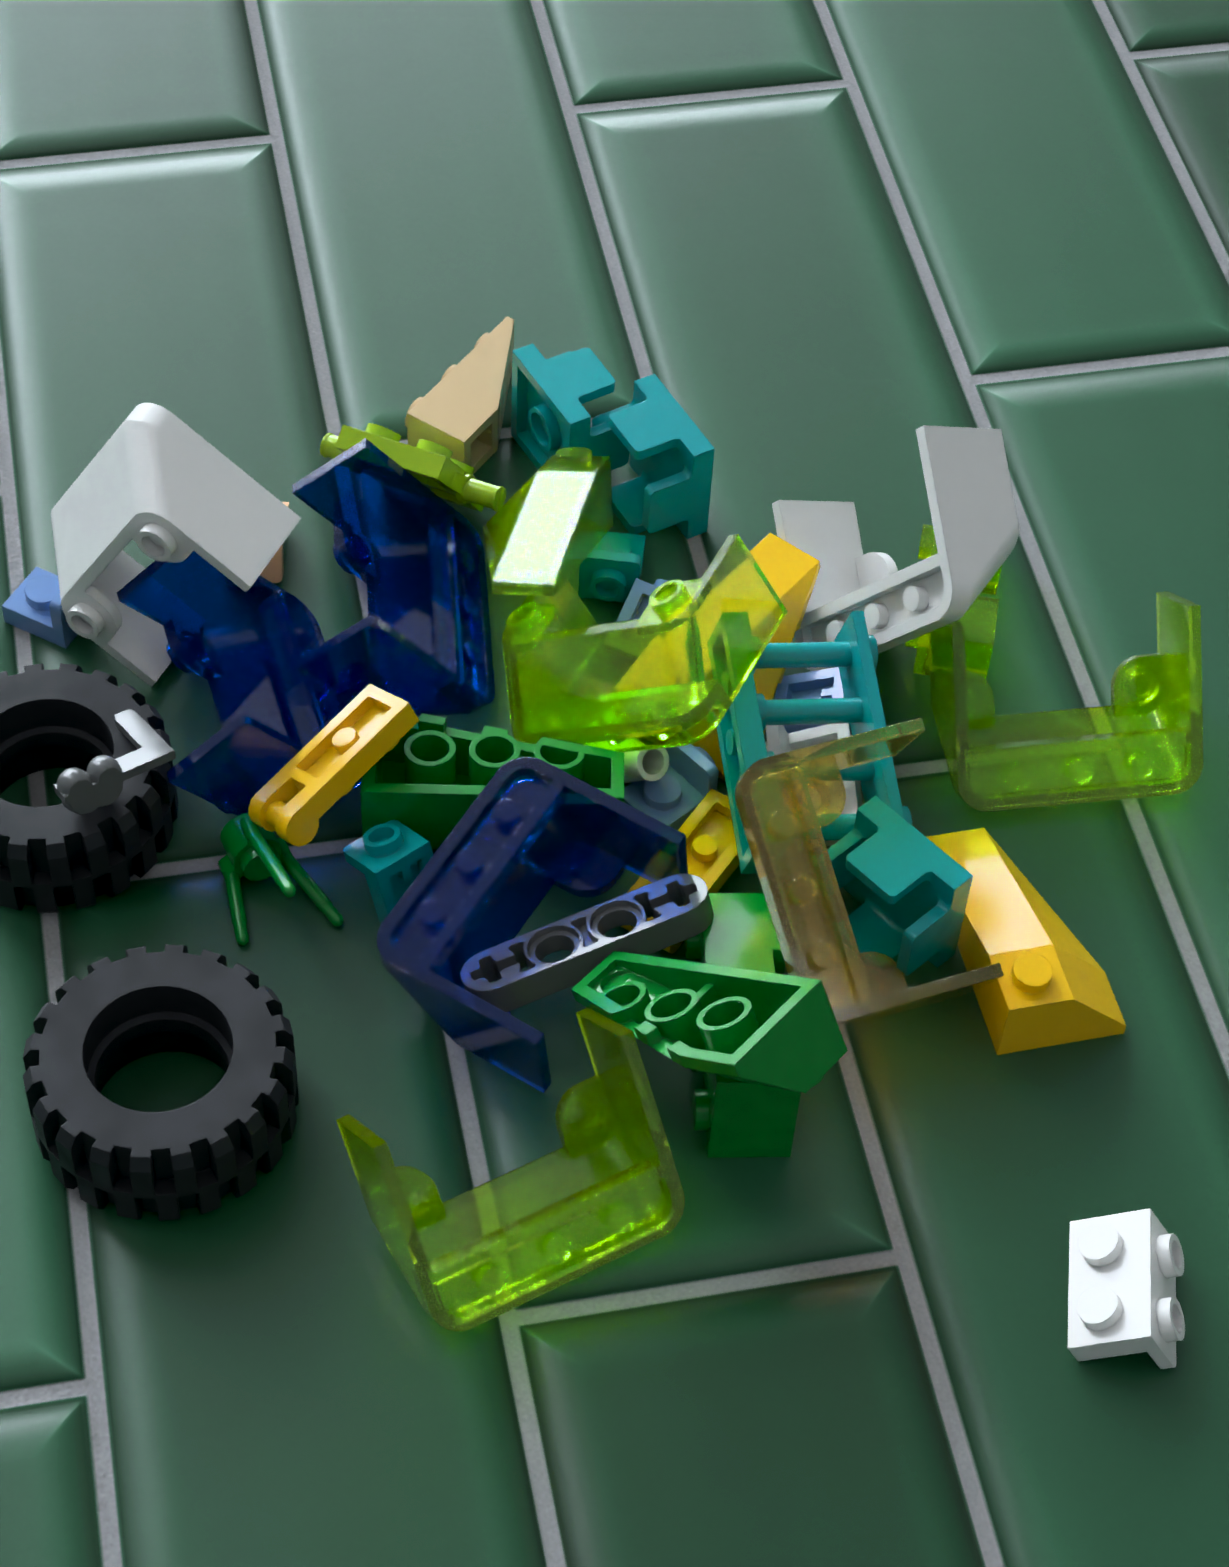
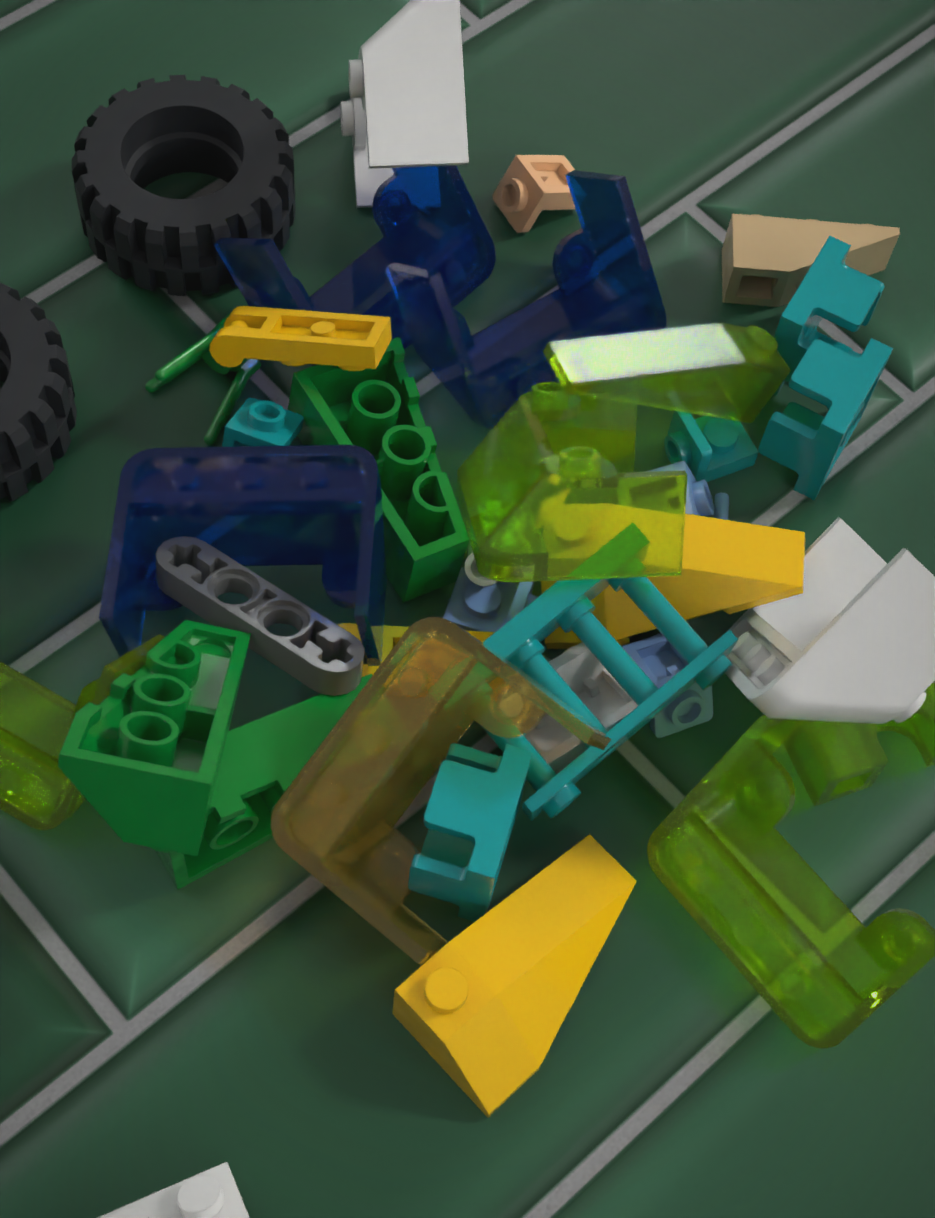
camera: 55 degrees right, 10 degrees up
dark grey piece [53,709,176,815] -> none
lime plate [320,423,506,512] -> none

